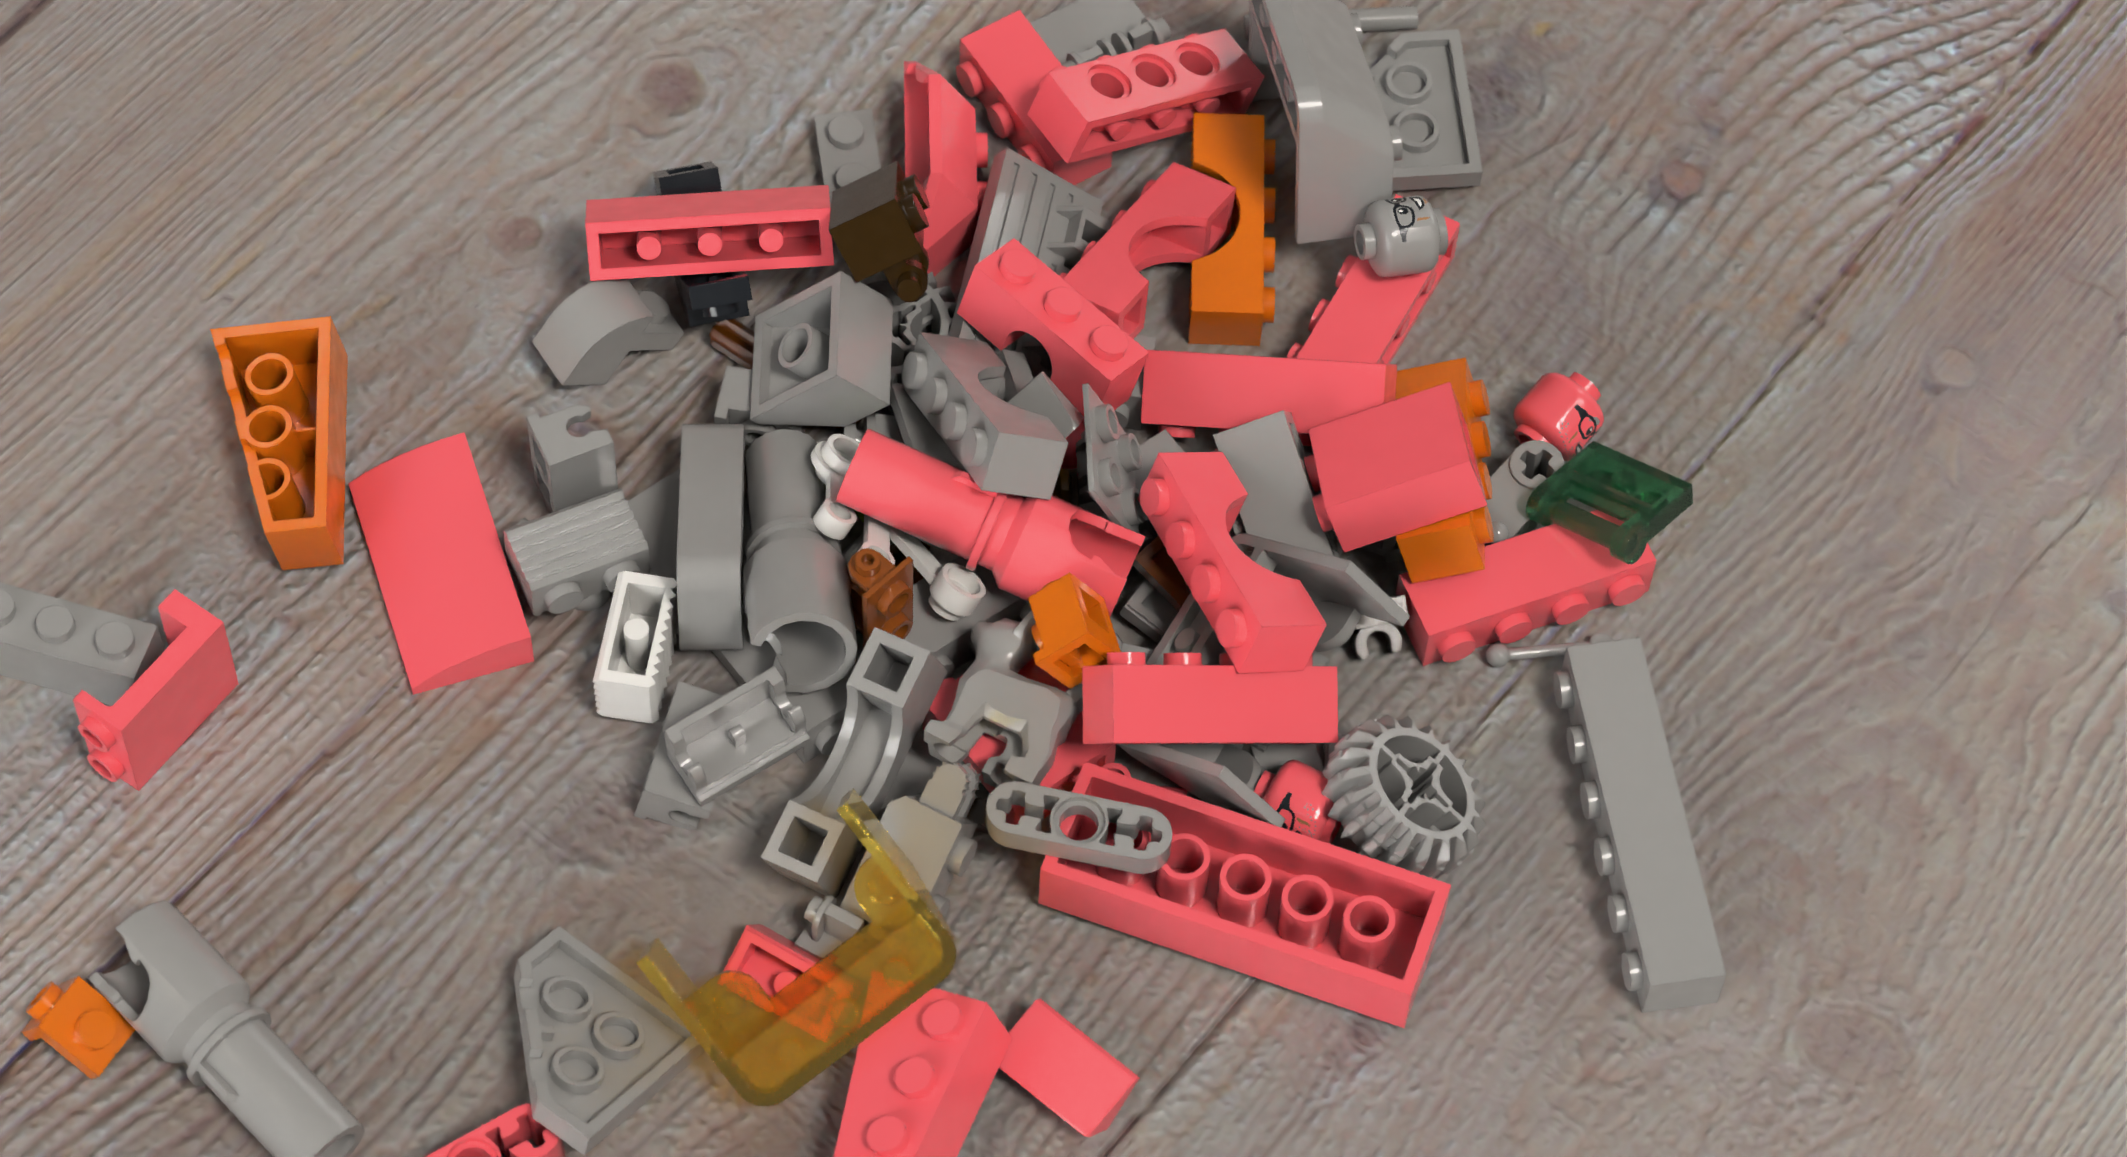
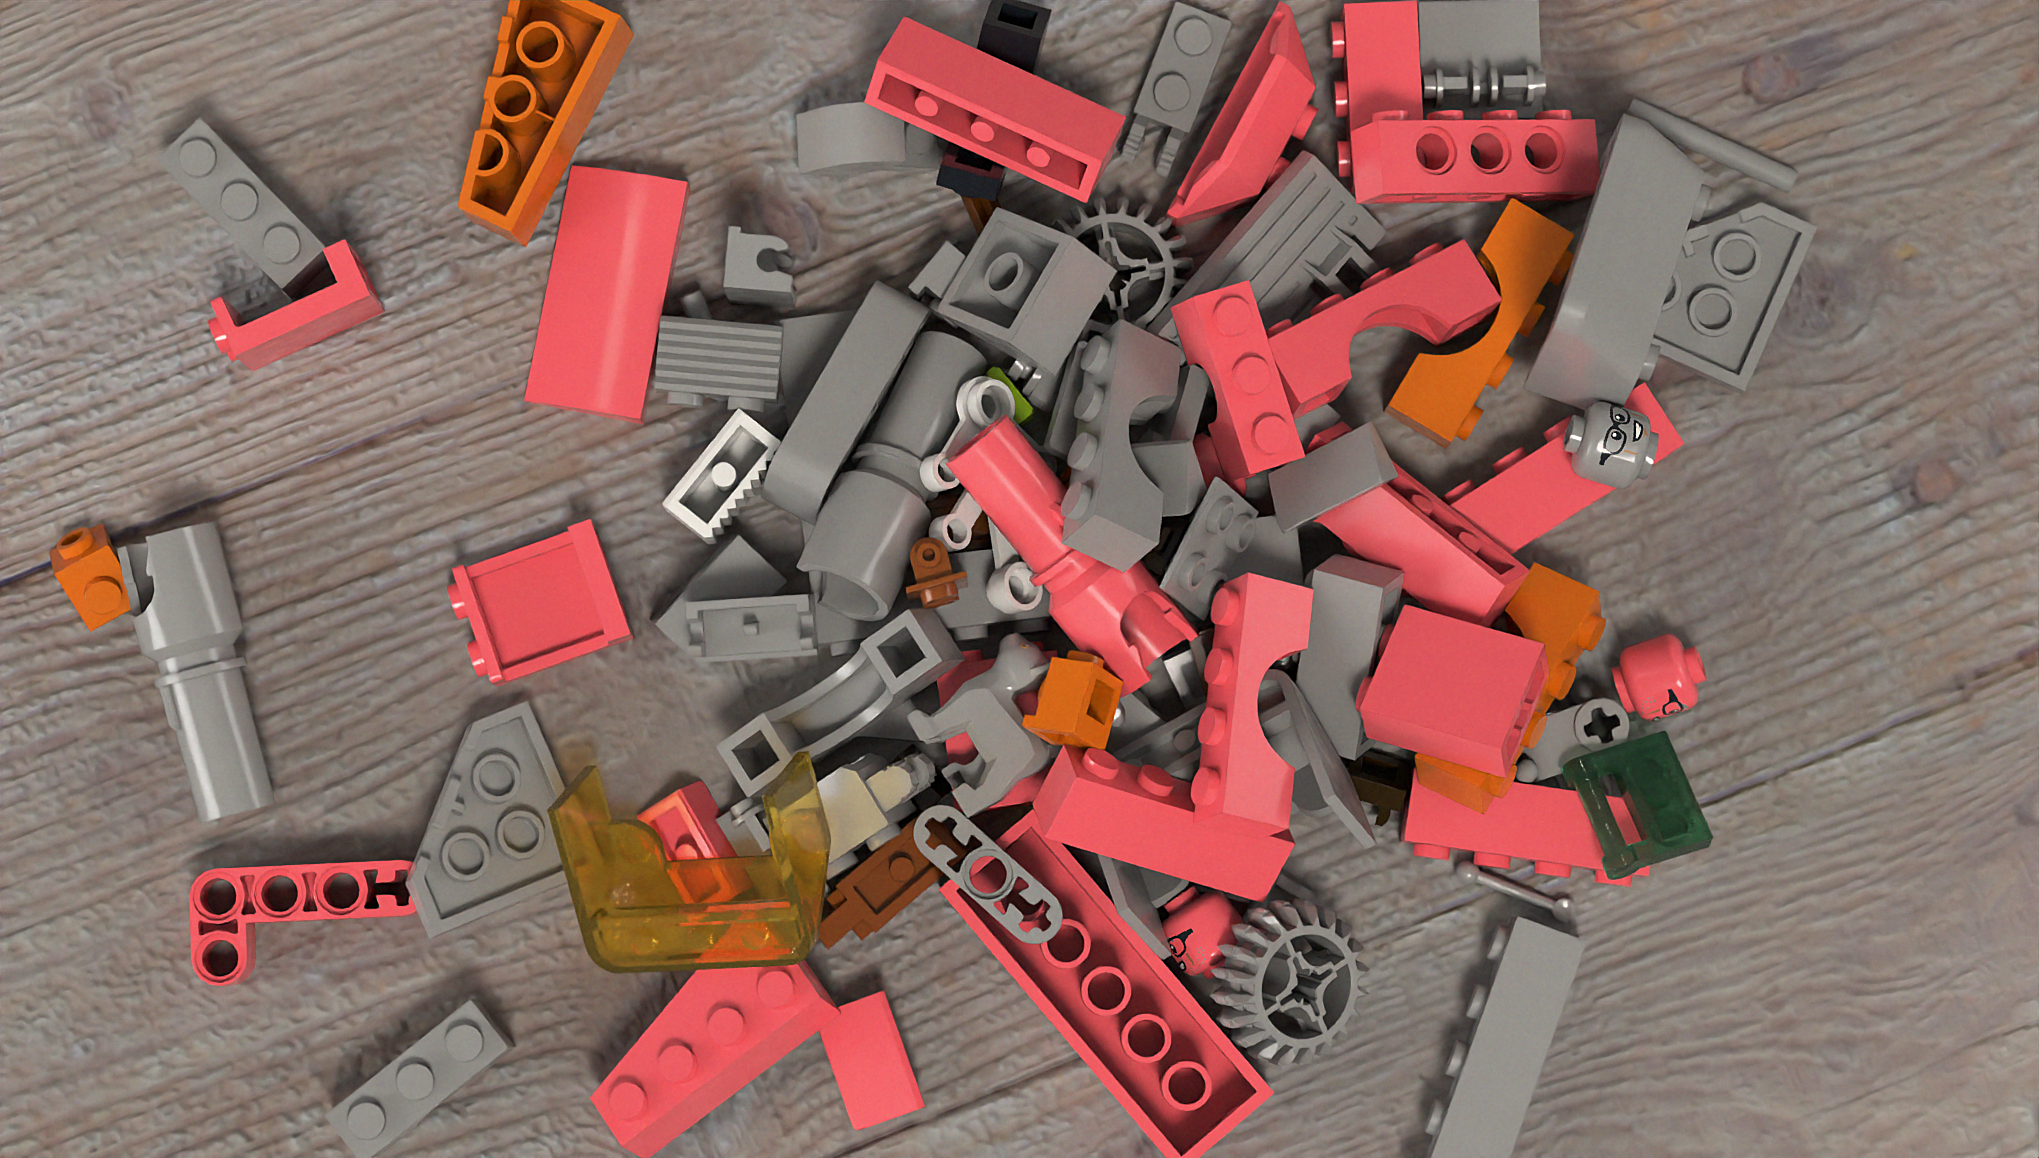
camera: 30 degrees right, 25 degrees up
dark brown brick [829,161,930,302] -> none
none -> coral panel [447,519,635,687]
none -> dark orange hinge [812,813,968,950]
none -> light grey slope [1268,421,1399,533]

